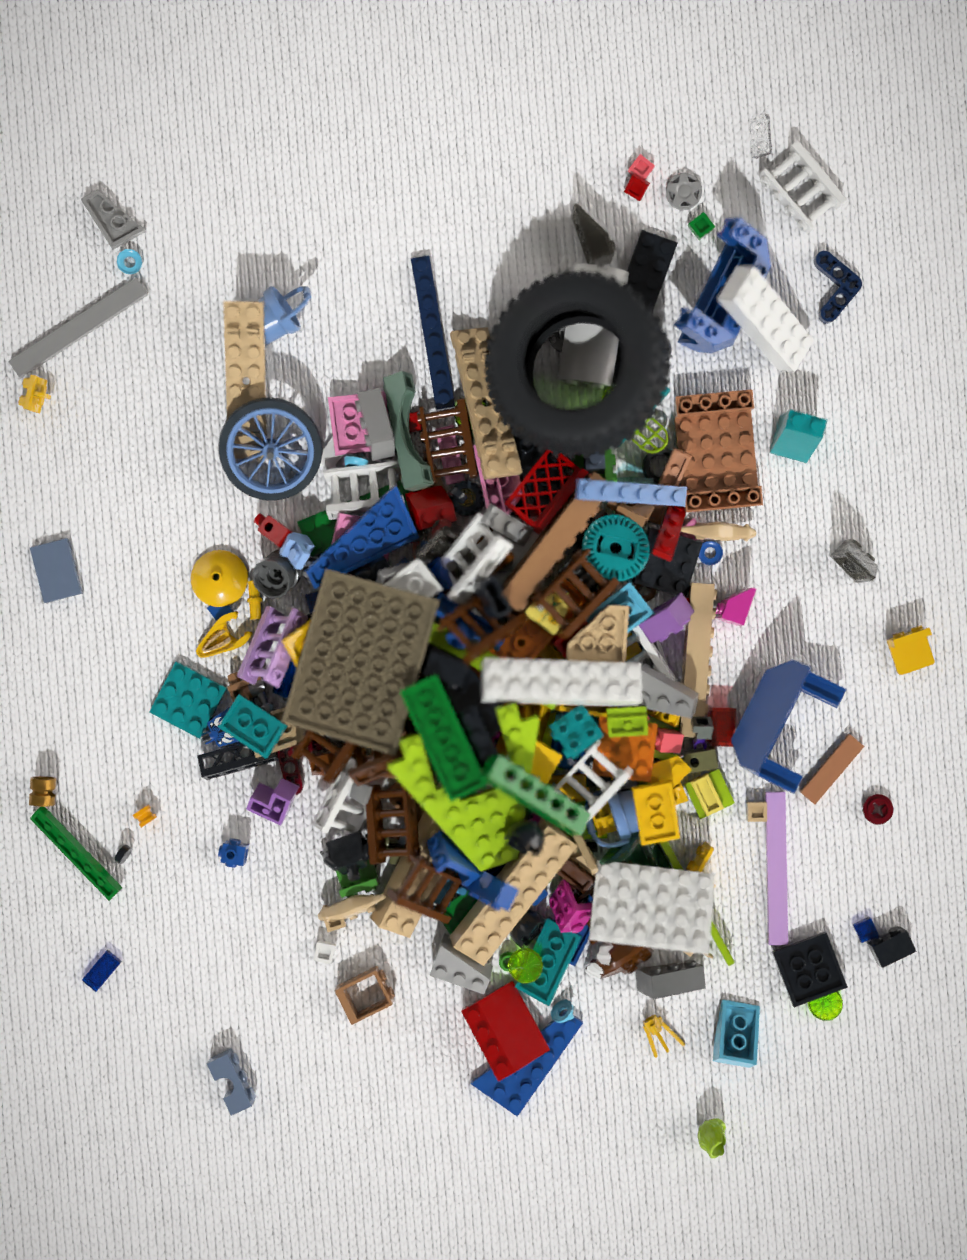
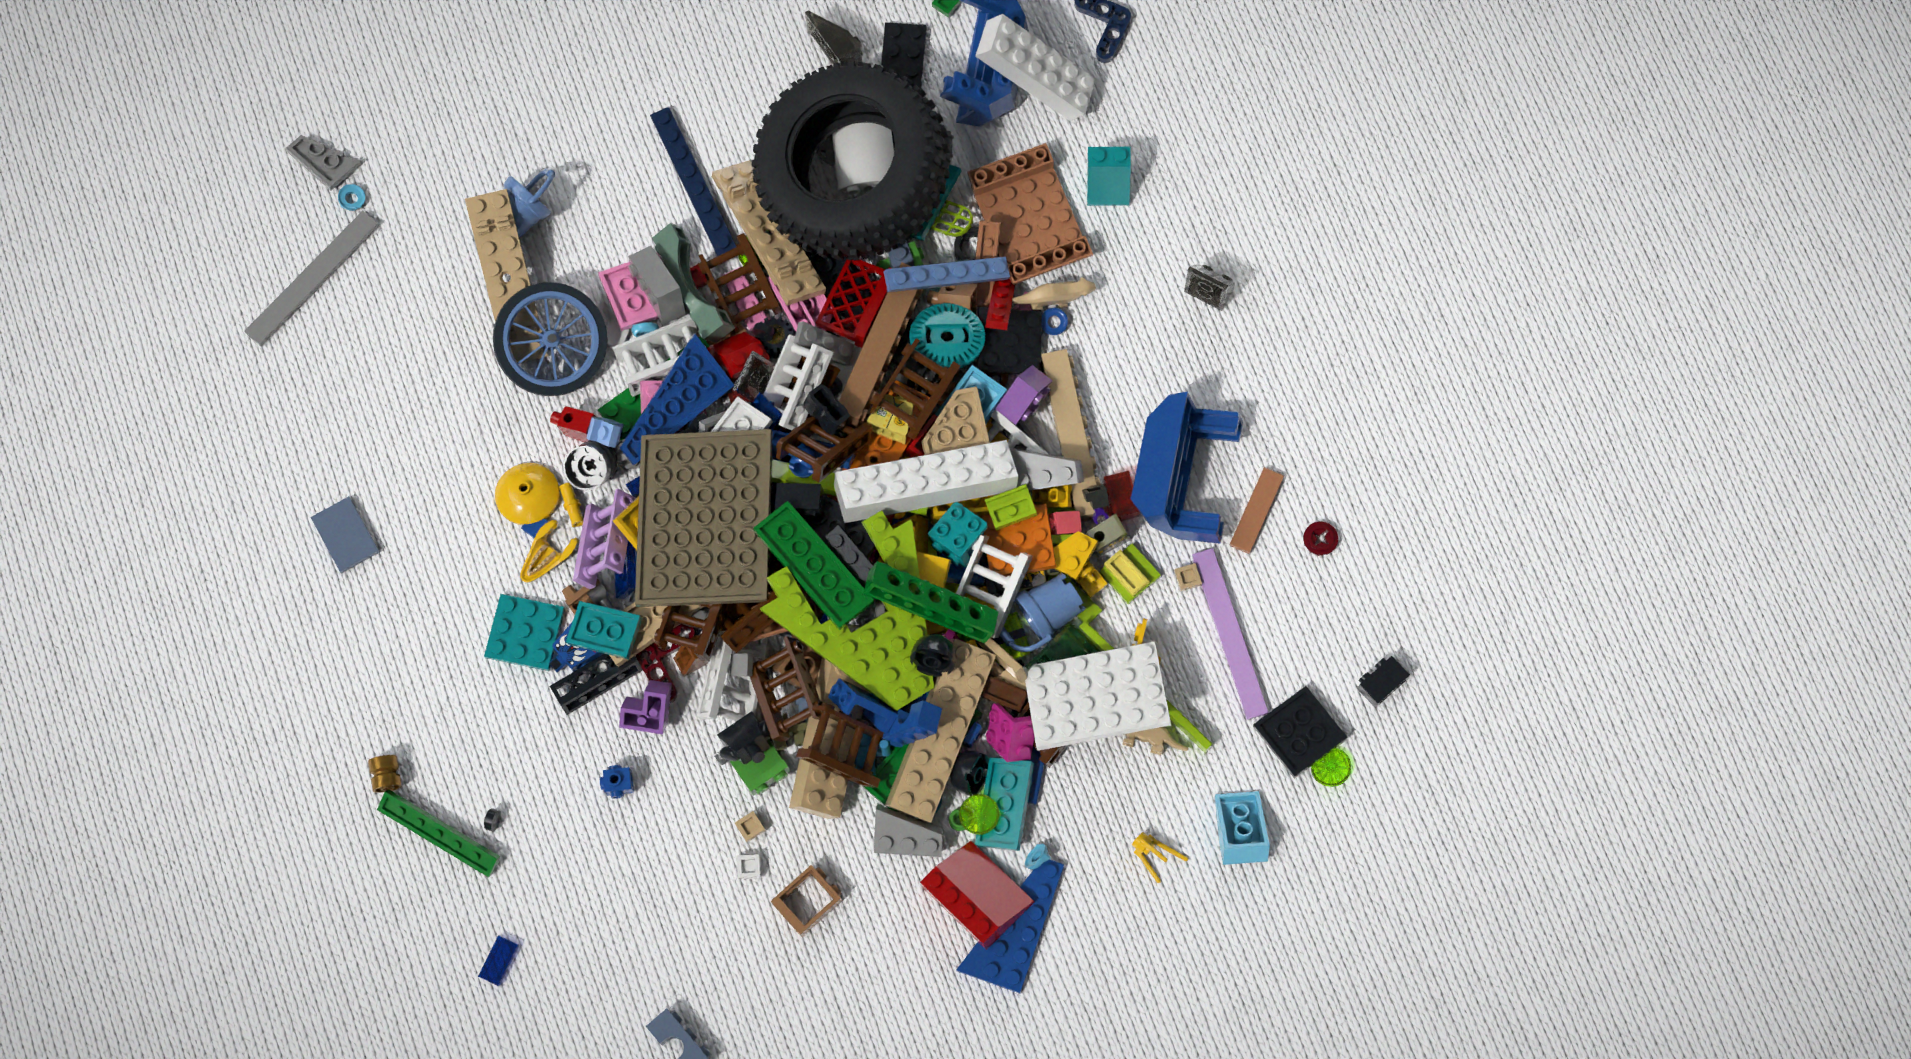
camera: 15 degrees left, 15 degrees down
yellow hips [18,375,51,414] -> none
light orange wheel [132,805,157,828] -> none
tan animal [318,894,386,922] -> none
reddish brown animal [585,942,654,979] -> none
yellow hips [588,801,617,837] -> none
yellow tile [632,780,680,845] -> none
dark grey wedge [635,960,706,999] -> none
lime hair [697,1118,726,1159] -> none
dark pink slope [715,587,756,626] -> none
clear blue tile [852,917,879,943] -> none
yellow bracket [886,625,935,675] -> none

